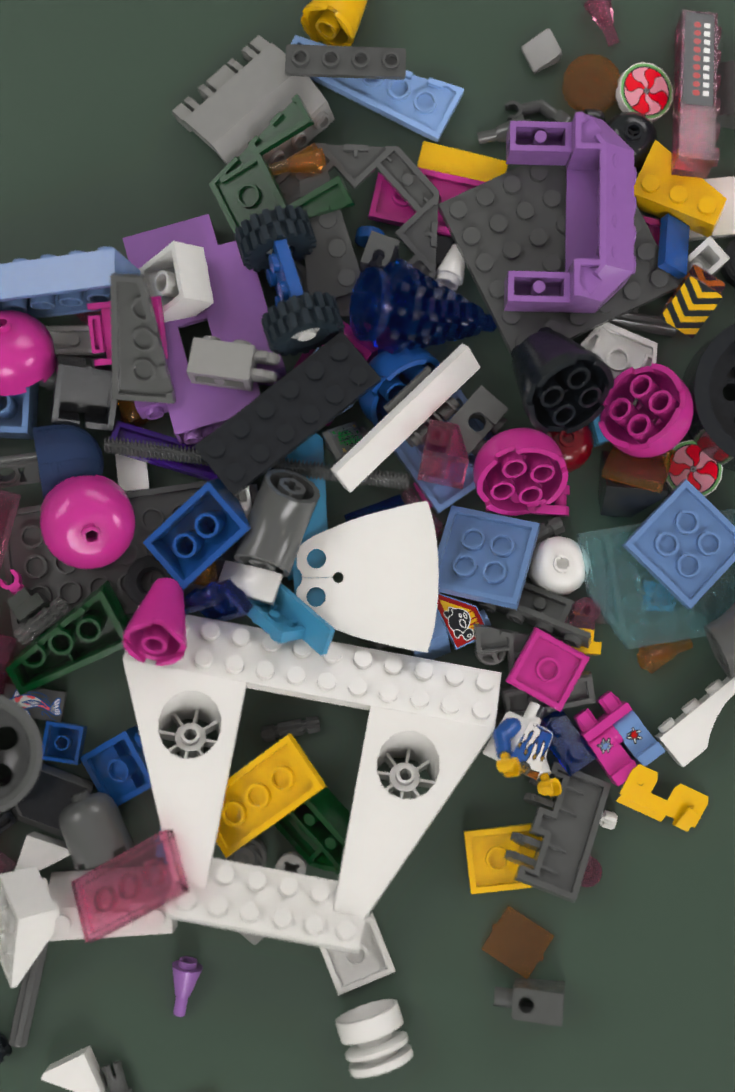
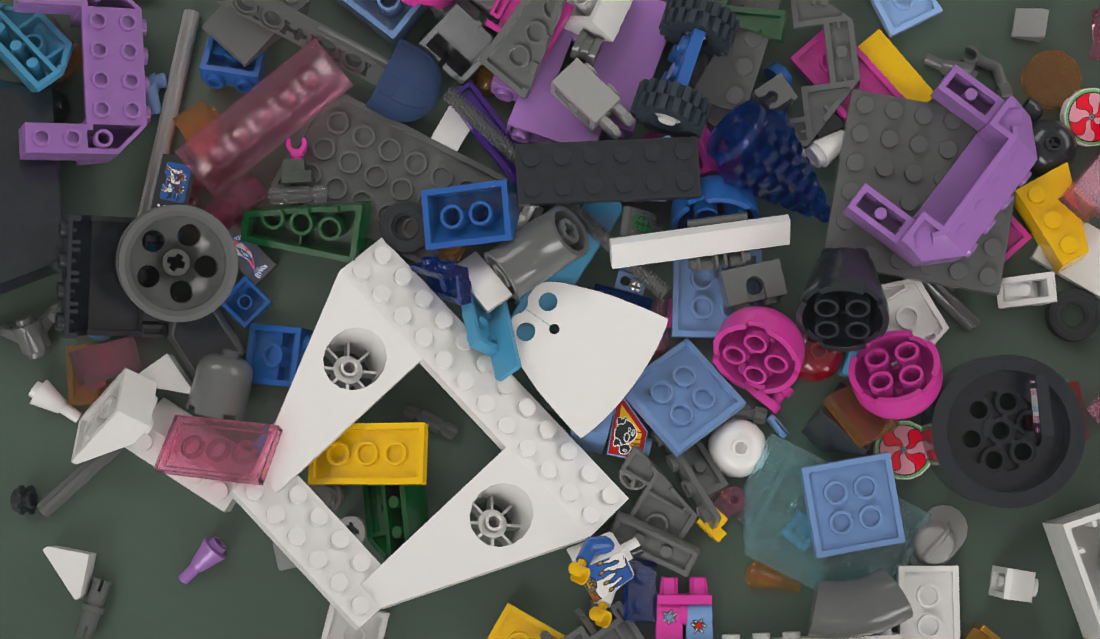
camera: 40 degrees right, 0 degrees up
dark pink cylinder [40,474,136,569] -> none
dark pink cone [123,578,187,666] -> none
clear pink slope [417,419,469,489] -> none
dark pink tile [505,627,590,712] -> none
blue tile [657,213,690,279] -> none
piece [660,265,726,339] -> none
none -> dark grey wheel [570,30,604,66]
none -> medium blue piece [614,267,646,296]
none -> medium blue piece [766,413,789,439]

